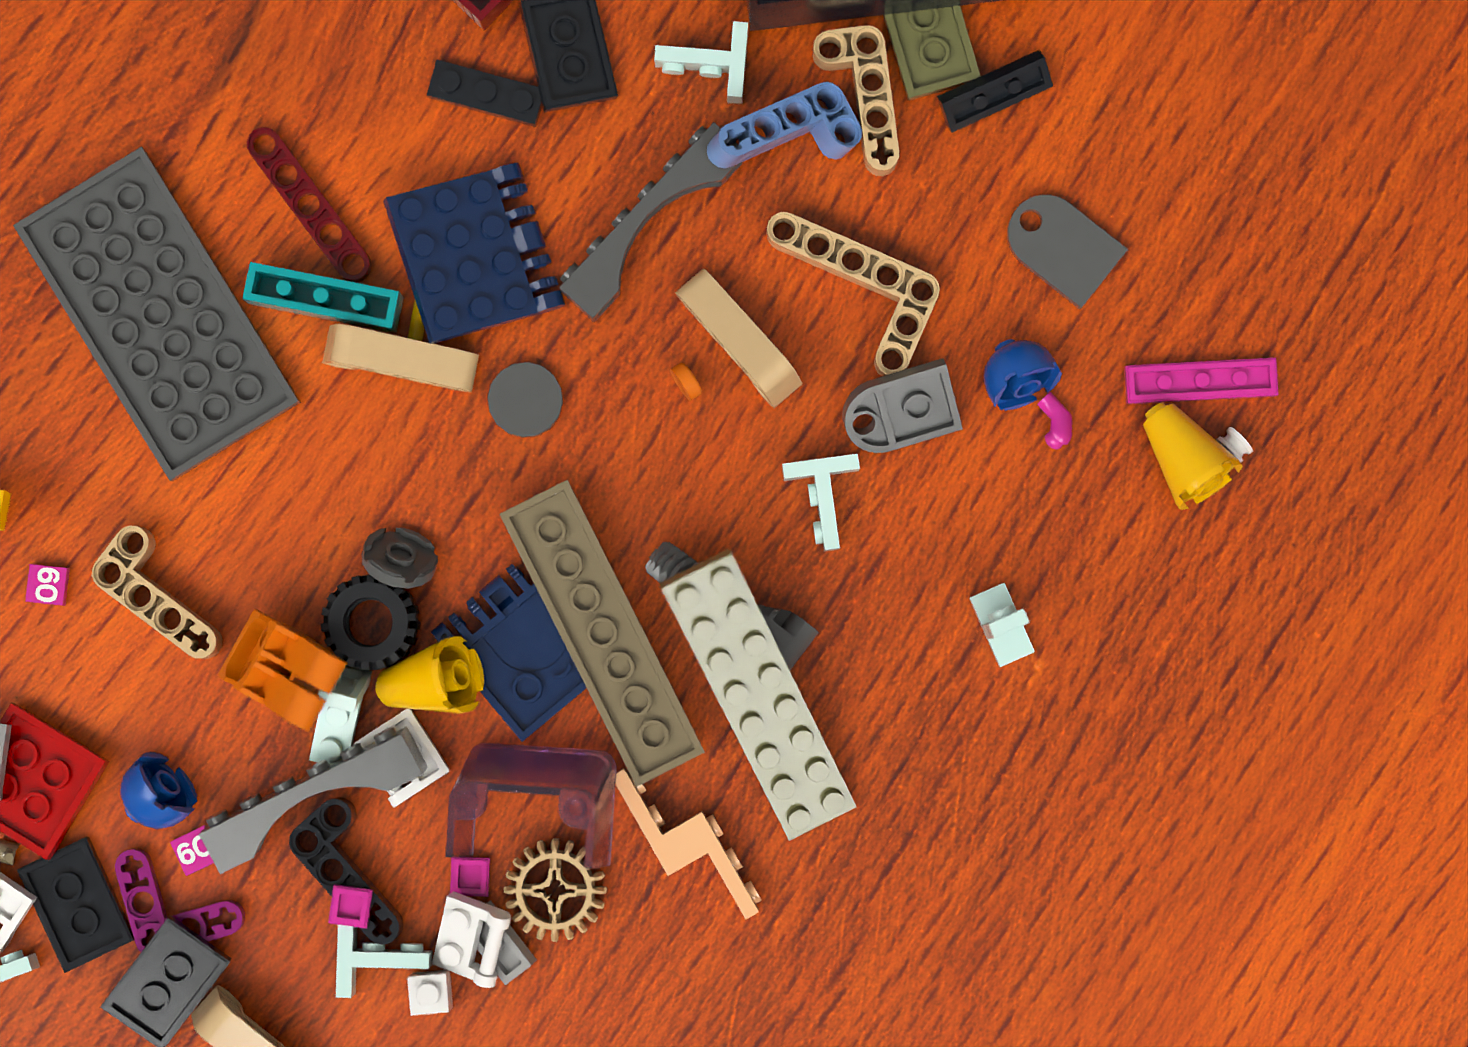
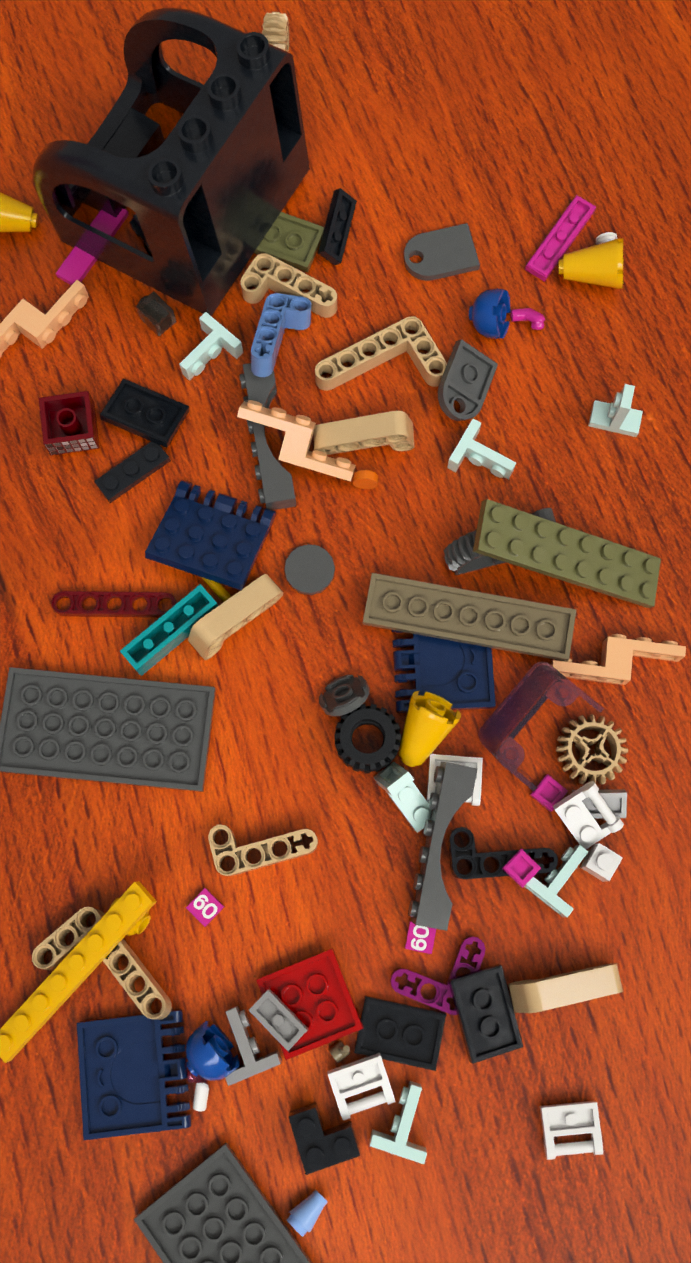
camera: 55 degrees left, 10 degrees down
blue cylinder [120,752,197,829] -> none
orange connector [217,609,347,732] -> none
none -> light nougat bracket [237,400,356,482]

